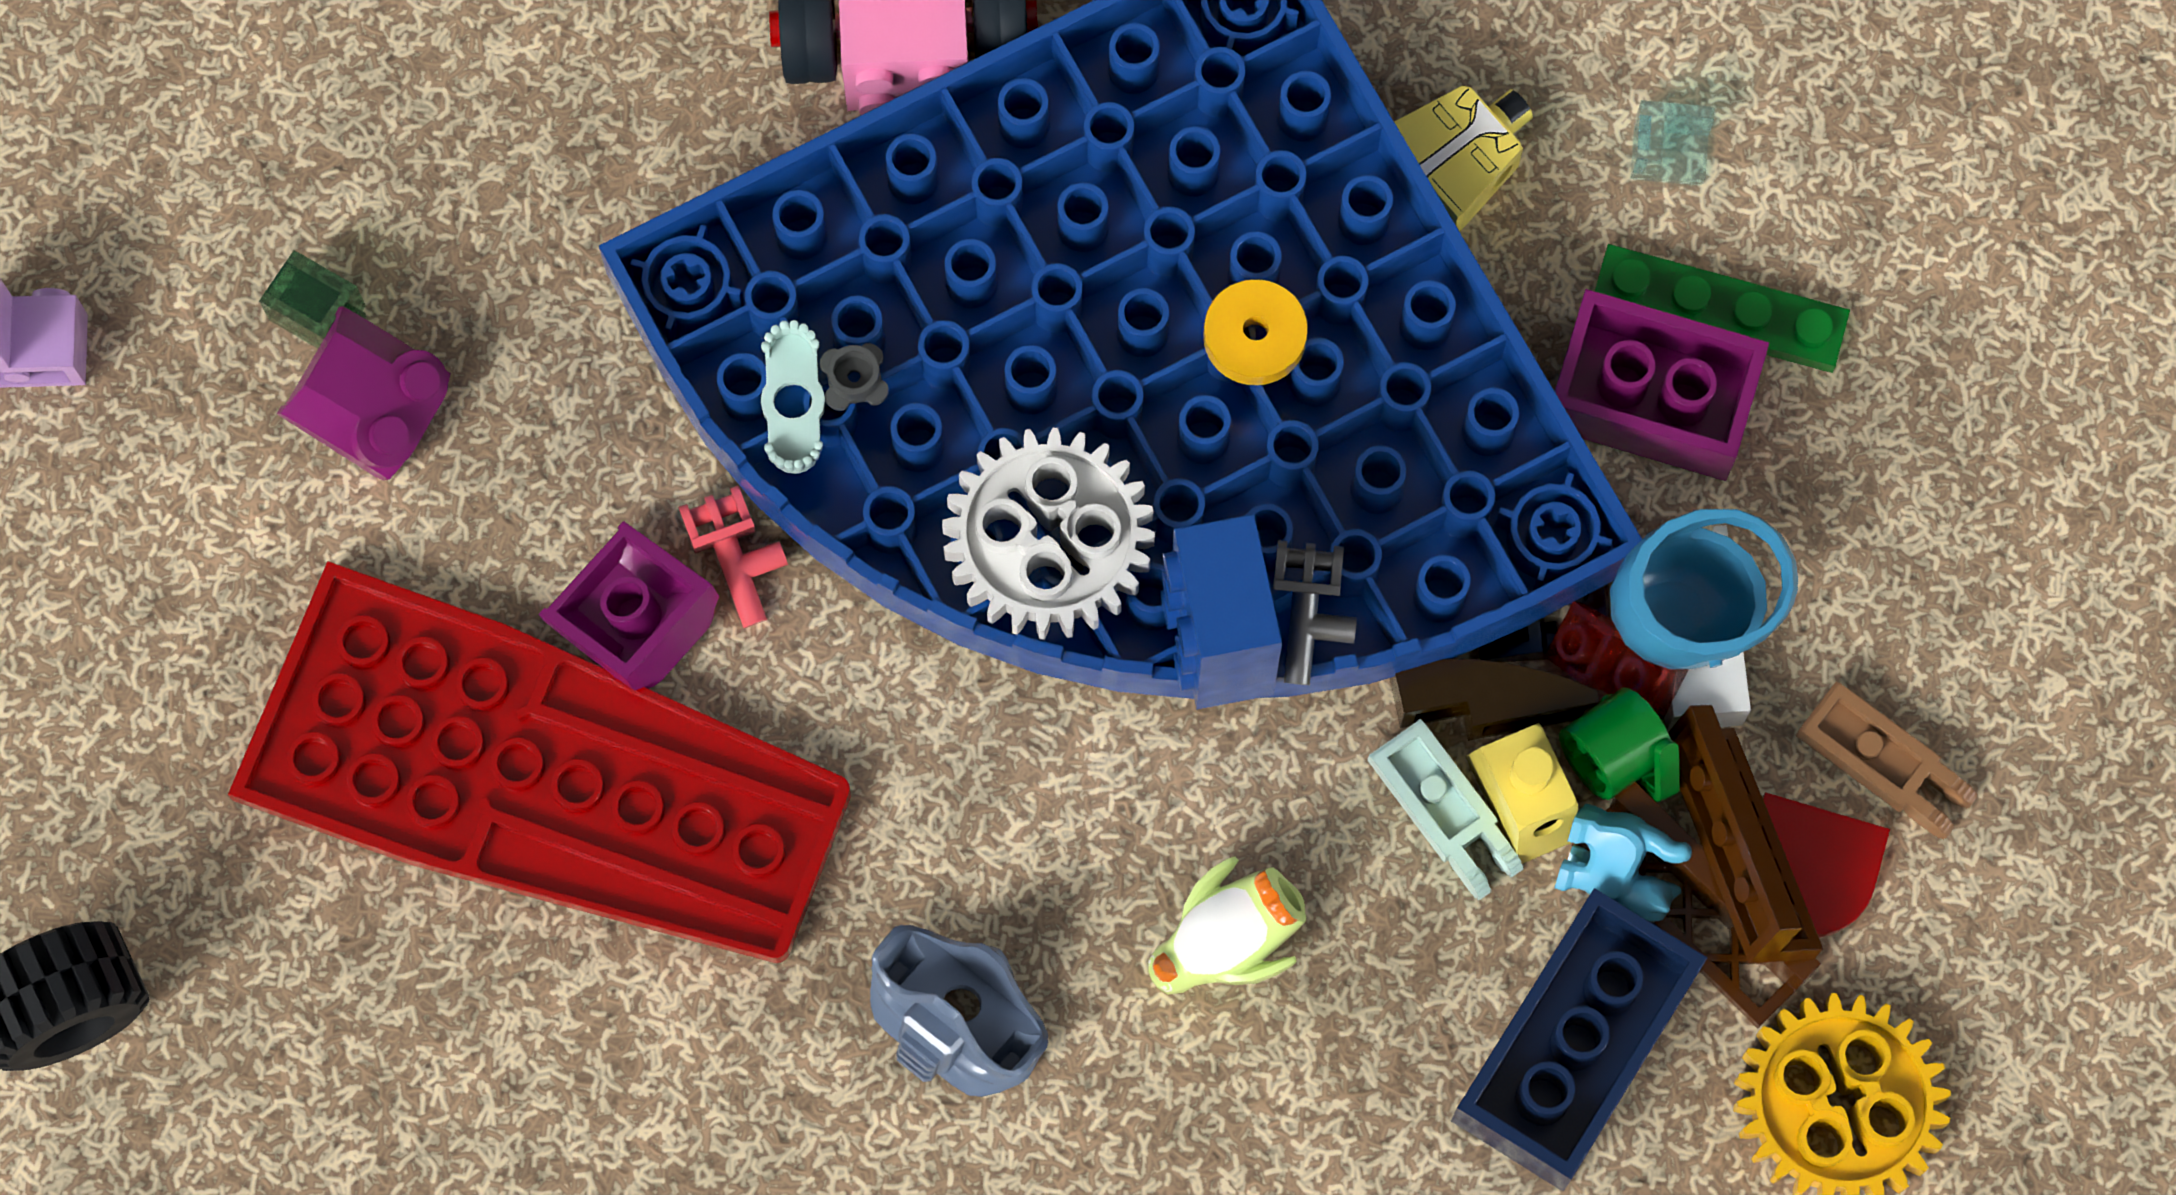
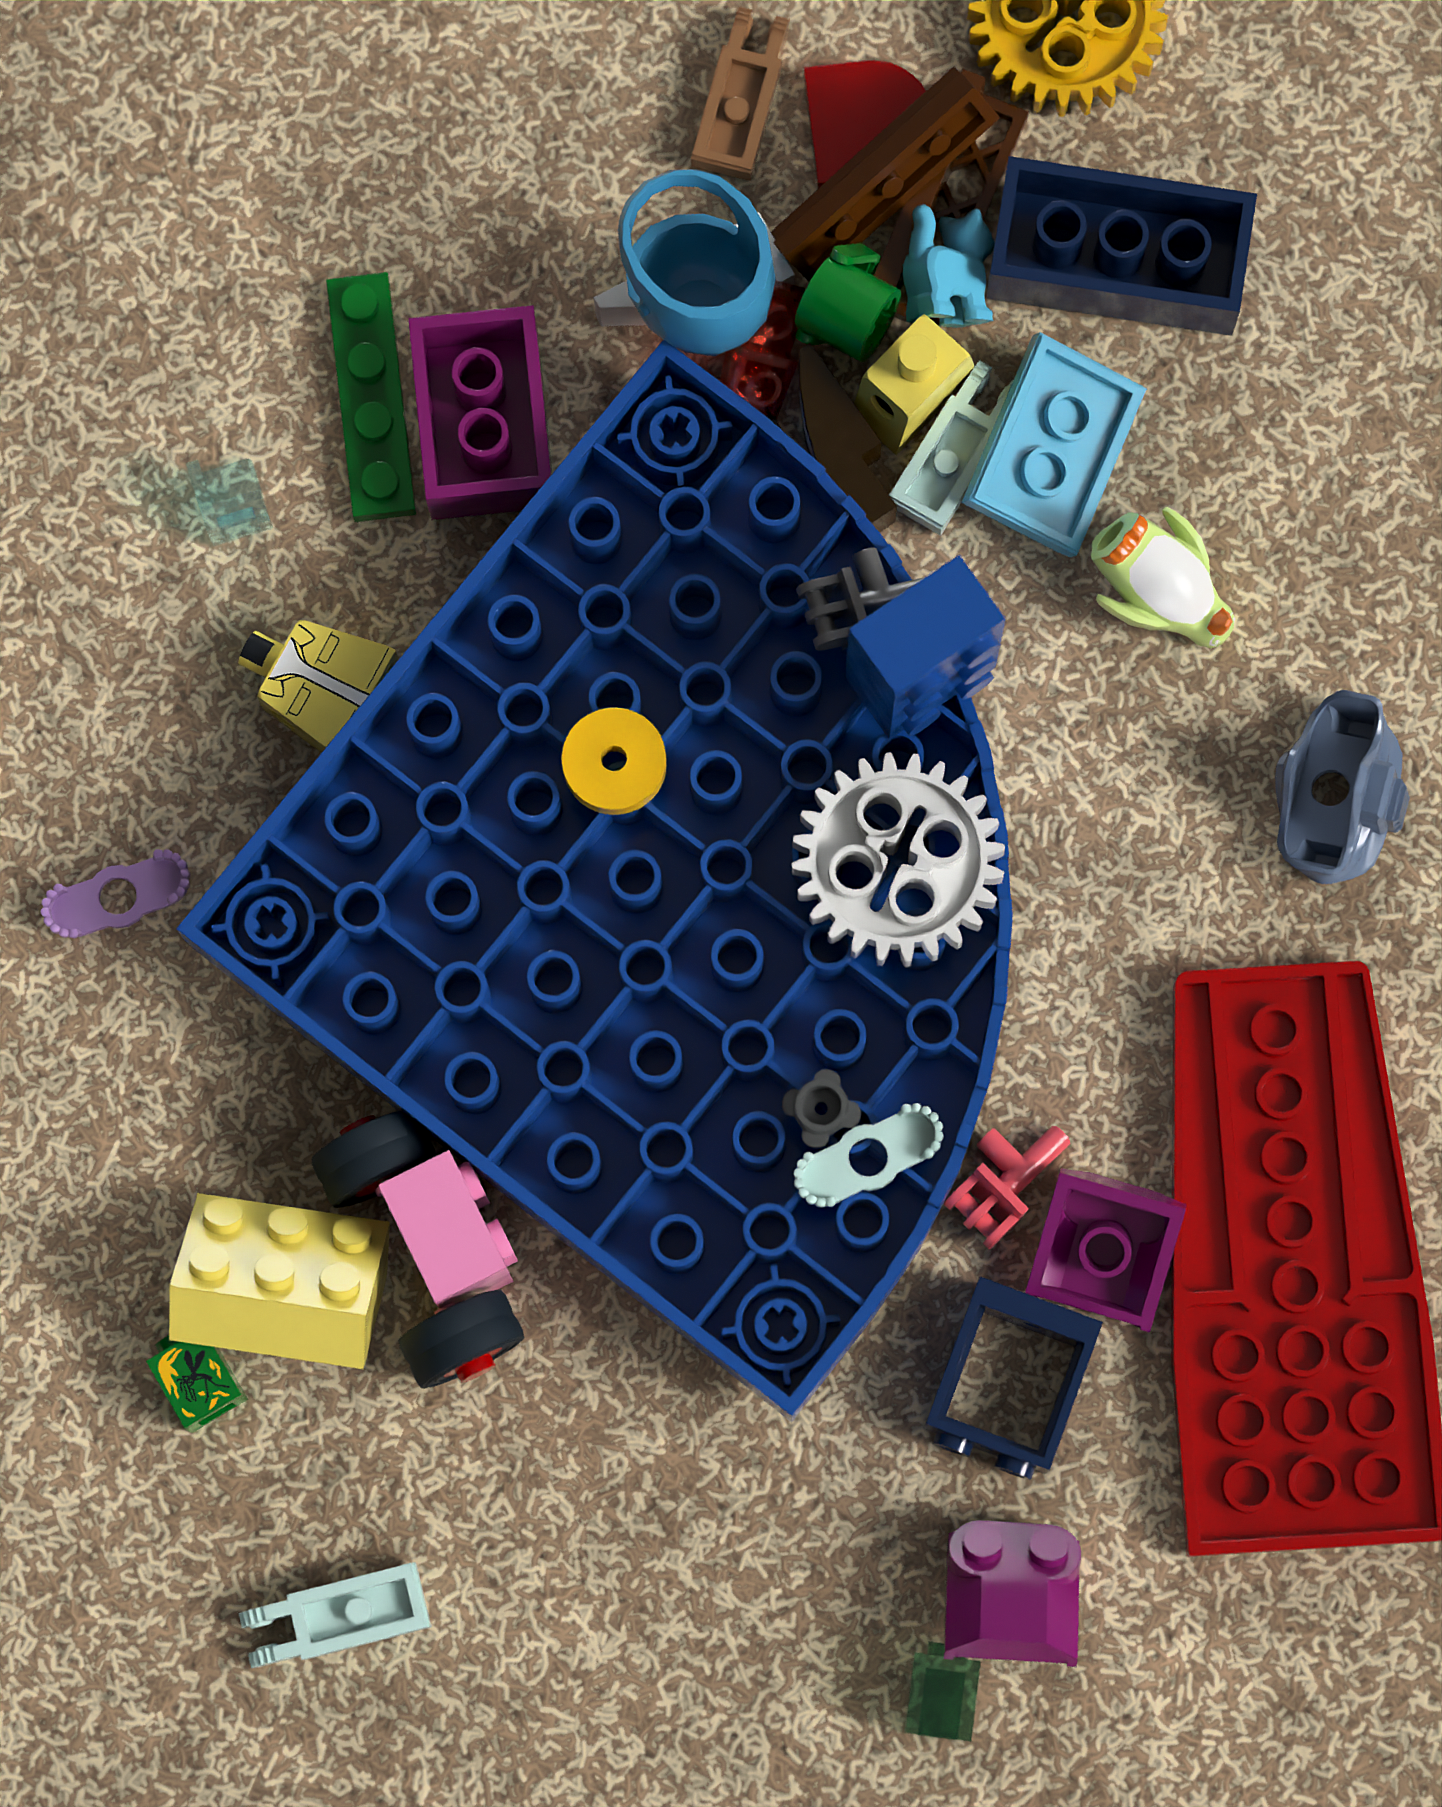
camera: 110 degrees left, 5 degrees up
none -> dark blue window [924,1276,1103,1480]
none -> medium azure tile [961,332,1147,558]

